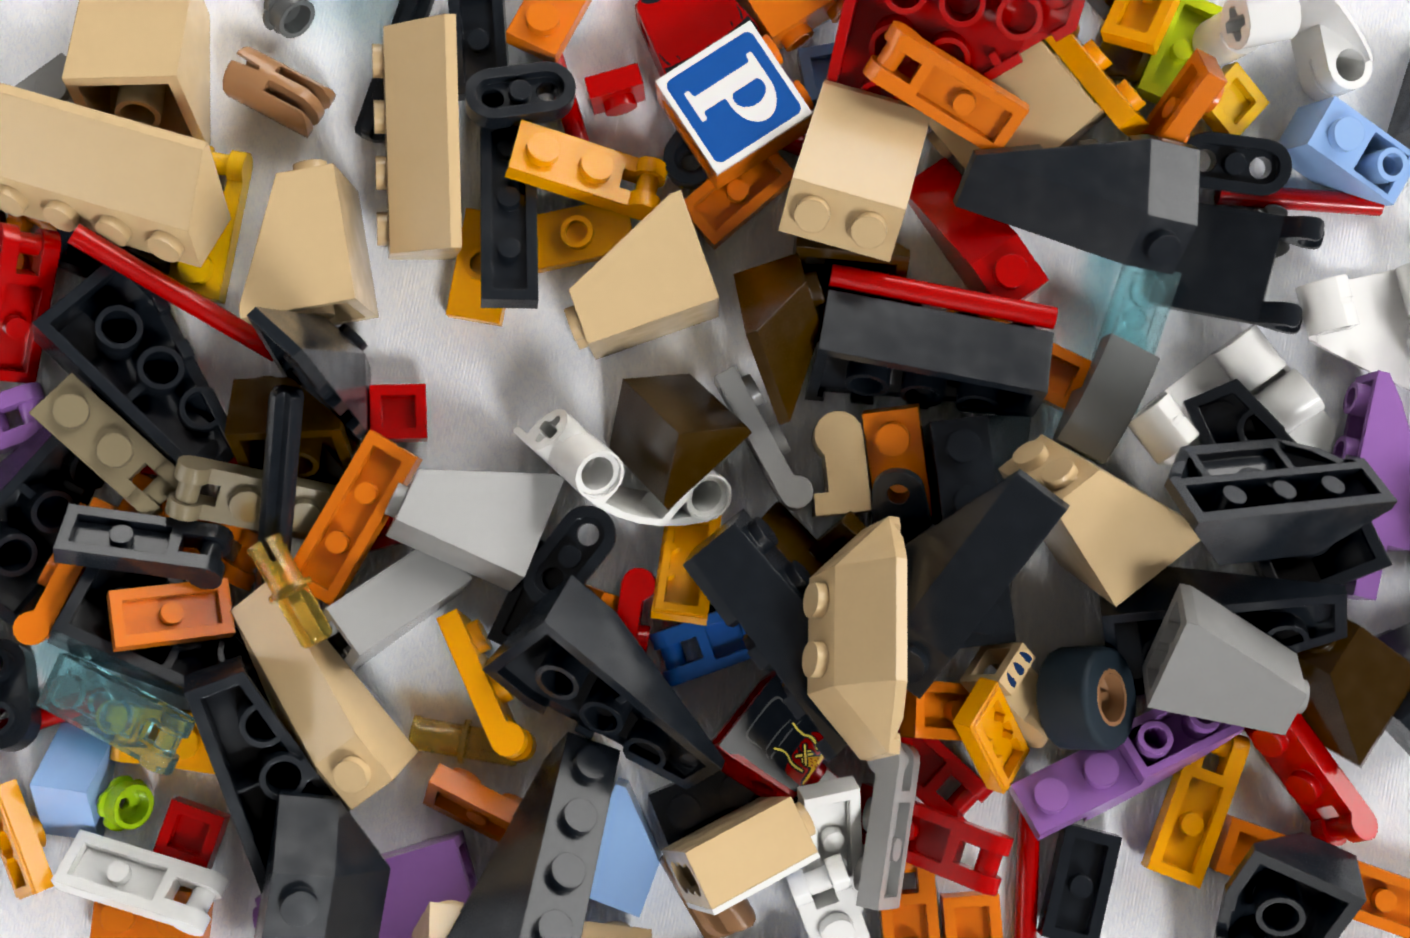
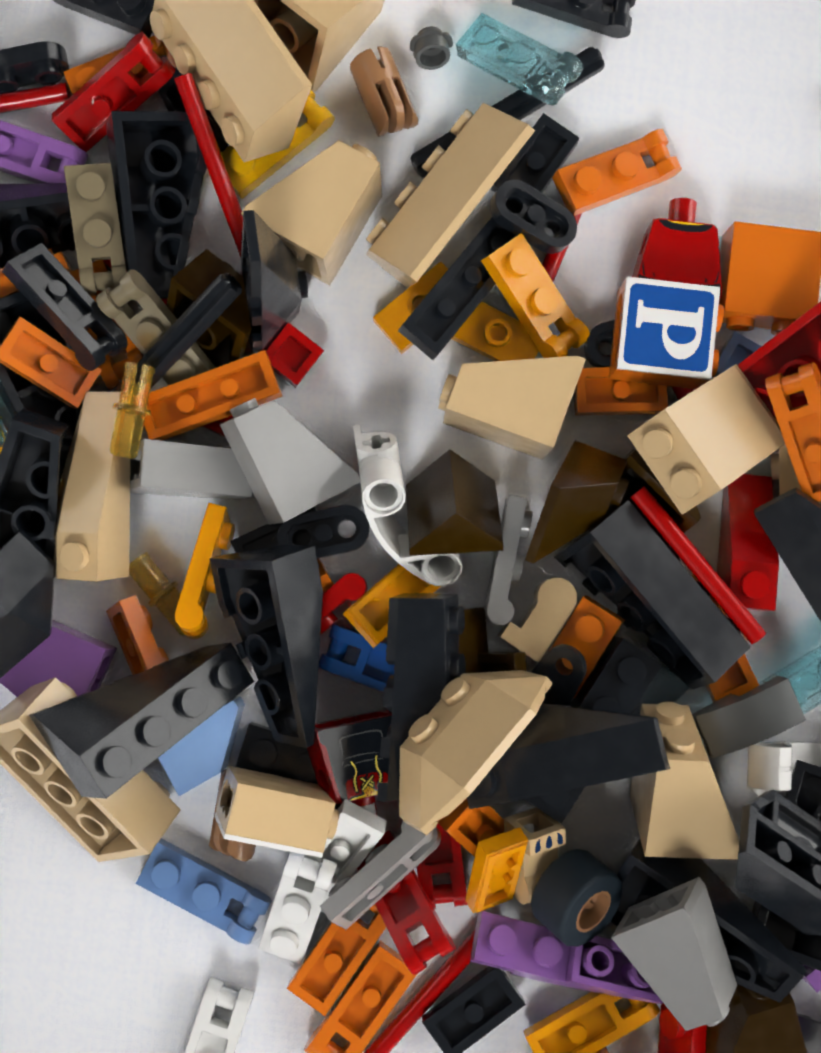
camera: 40 degrees right, 0 degrees up
red plate [584,63,646,116] -> none

